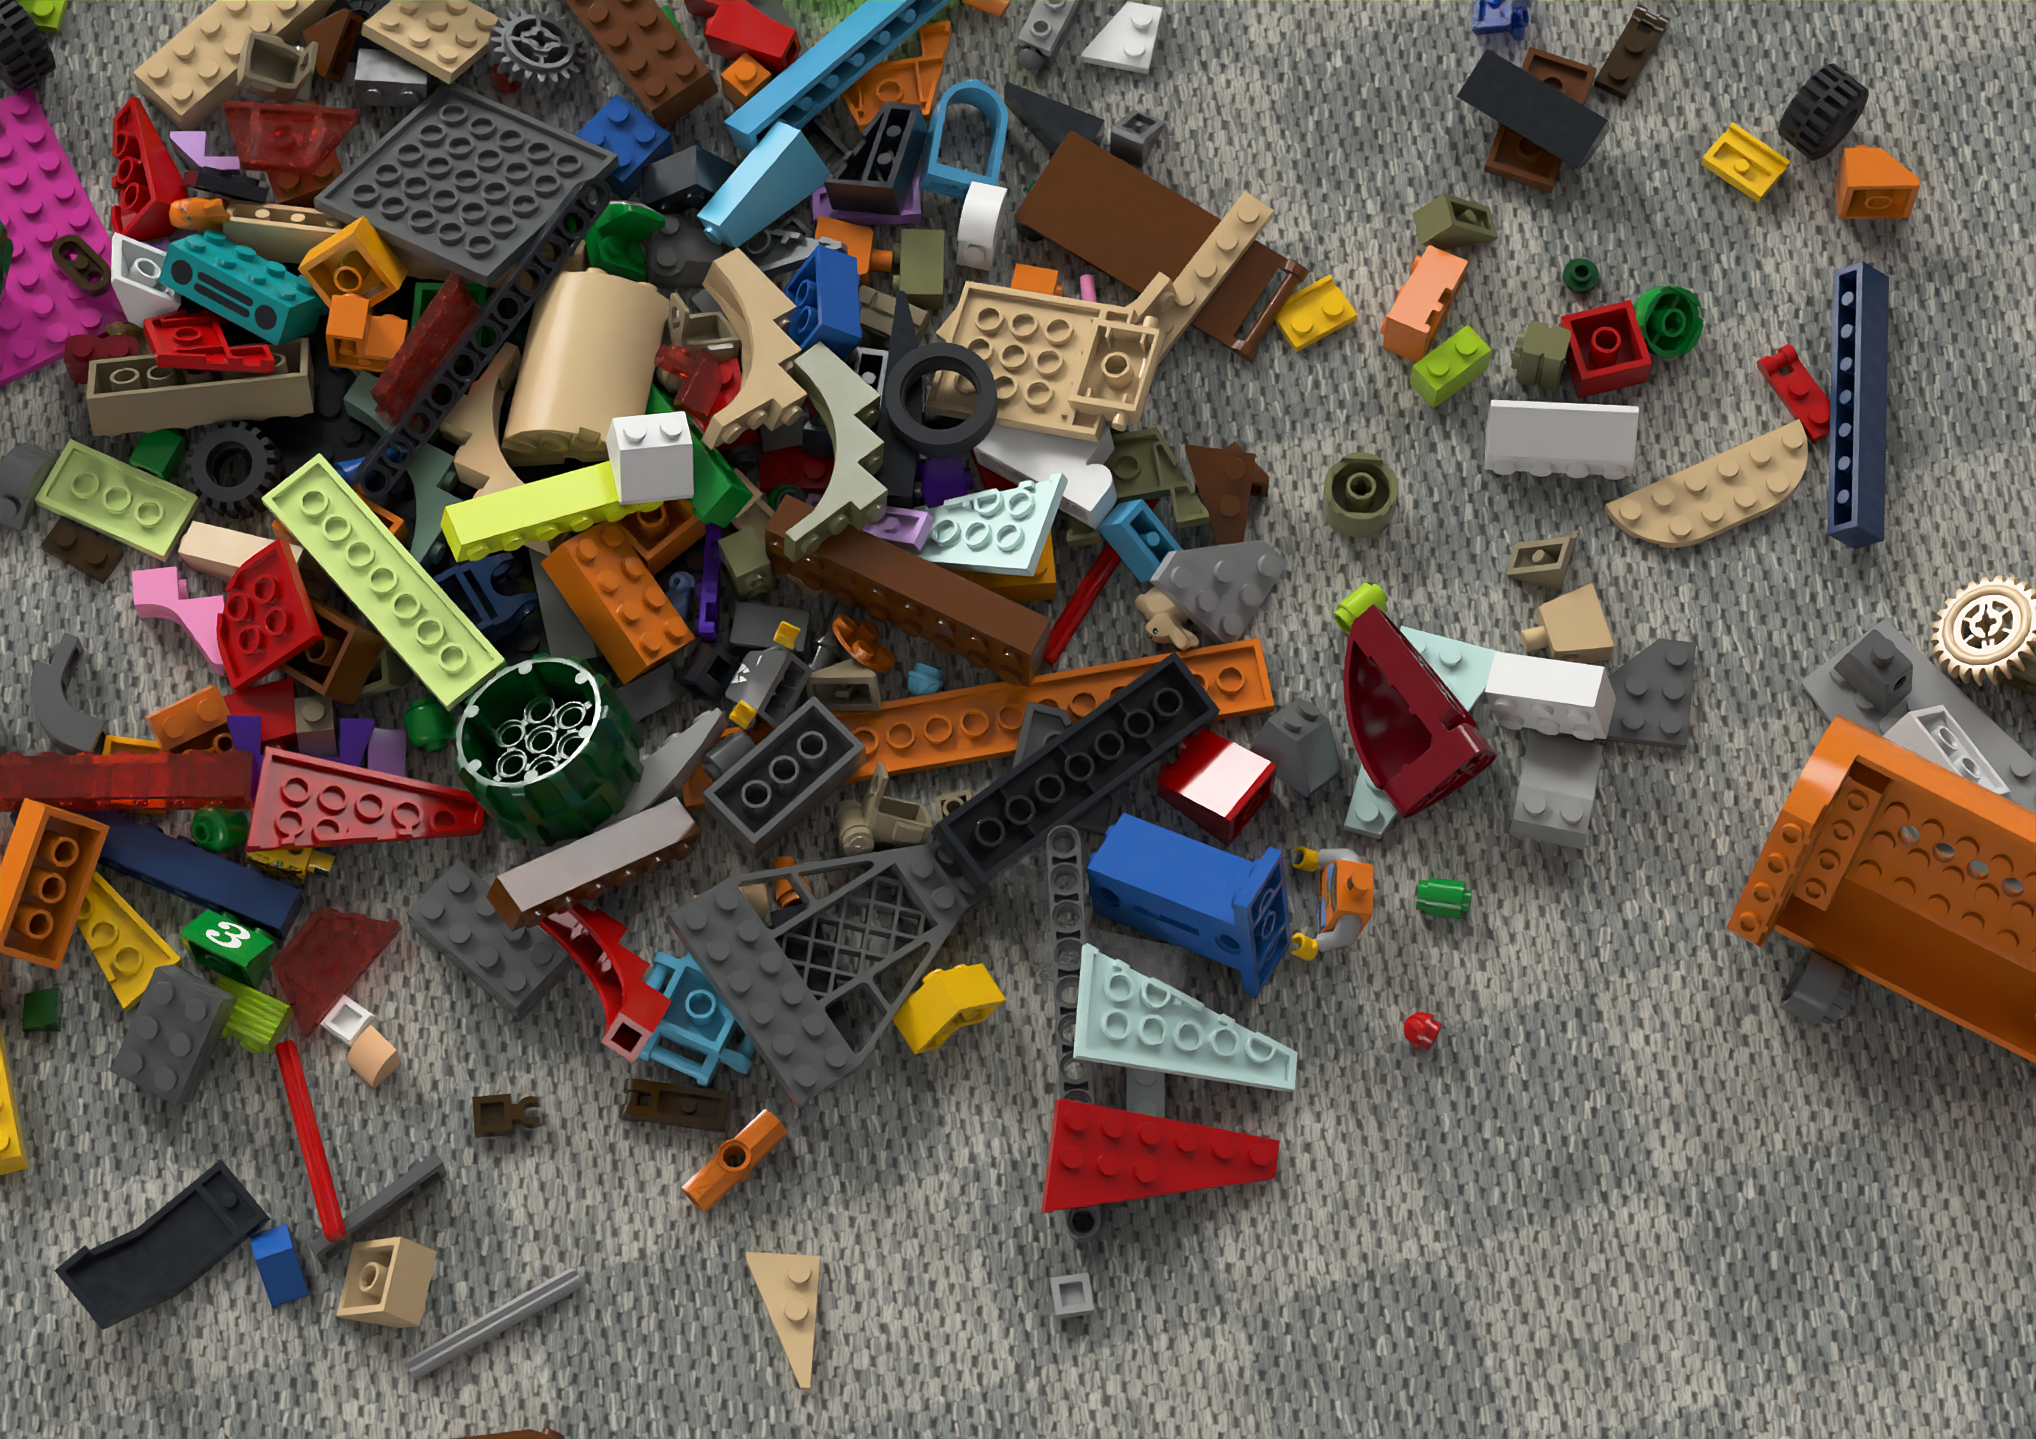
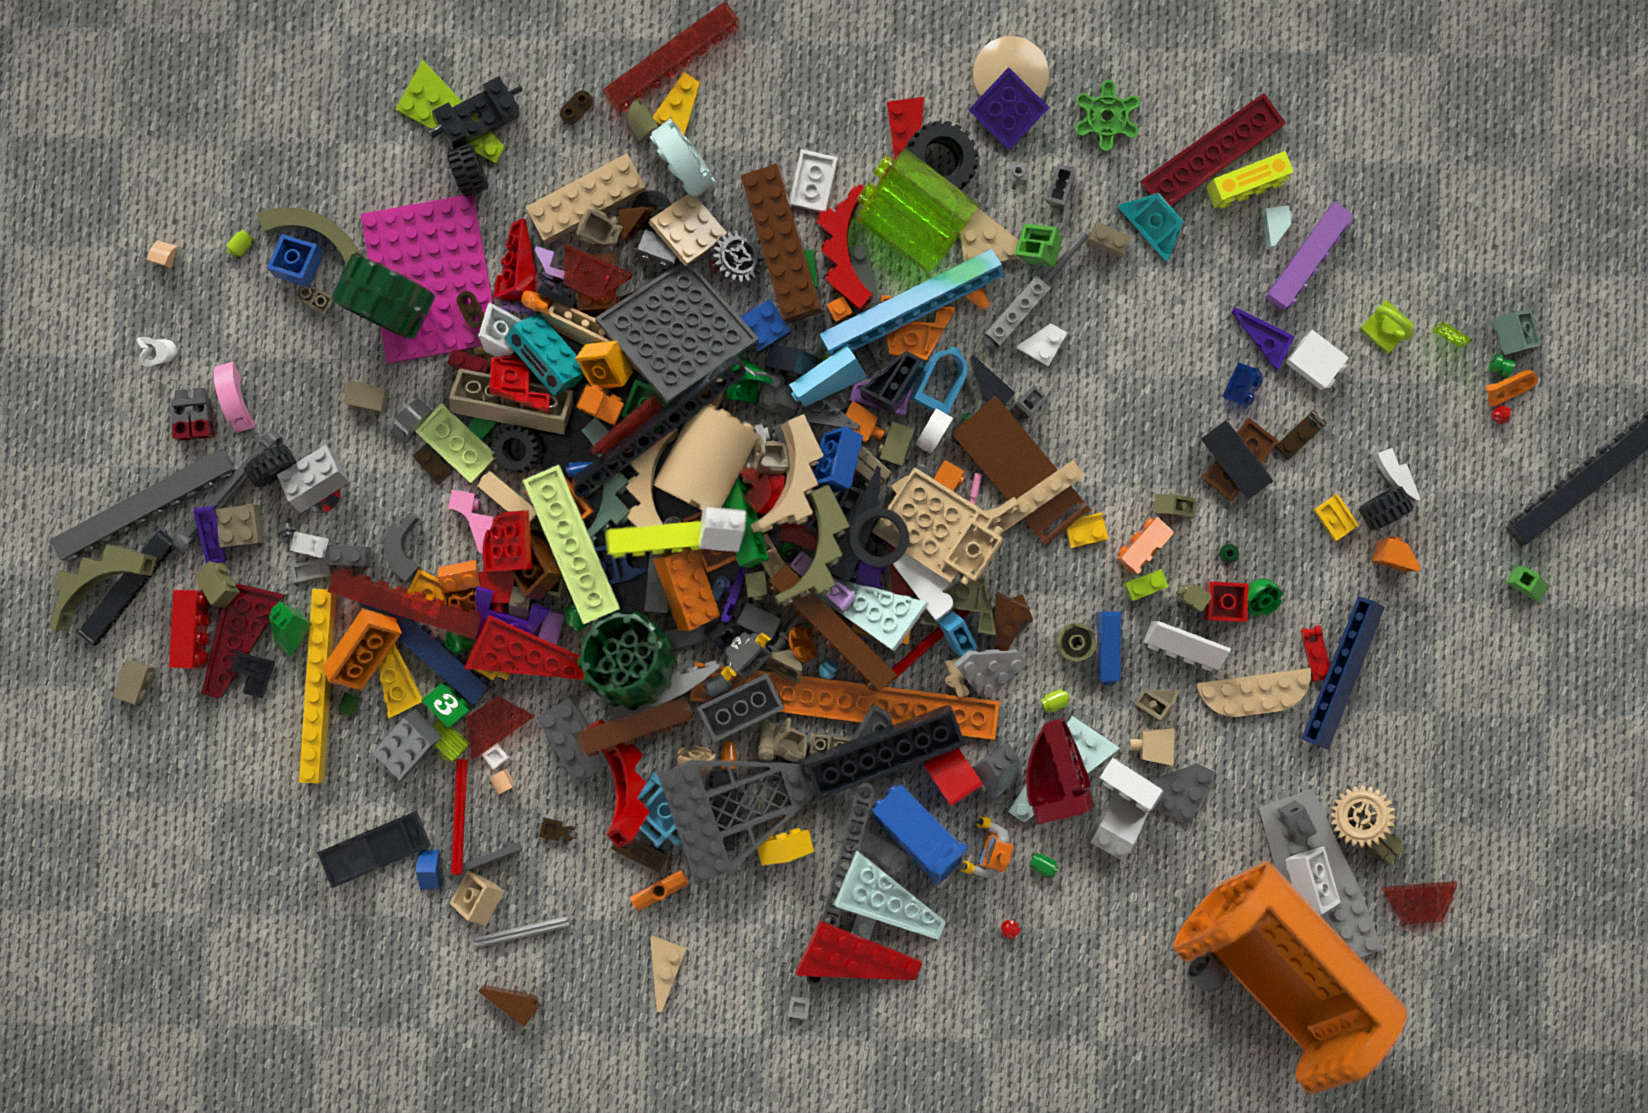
camera: 15 degrees right, 20 degrees up
none -> blue slope [1096,611,1121,685]
none -> white slope [1373,448,1420,502]

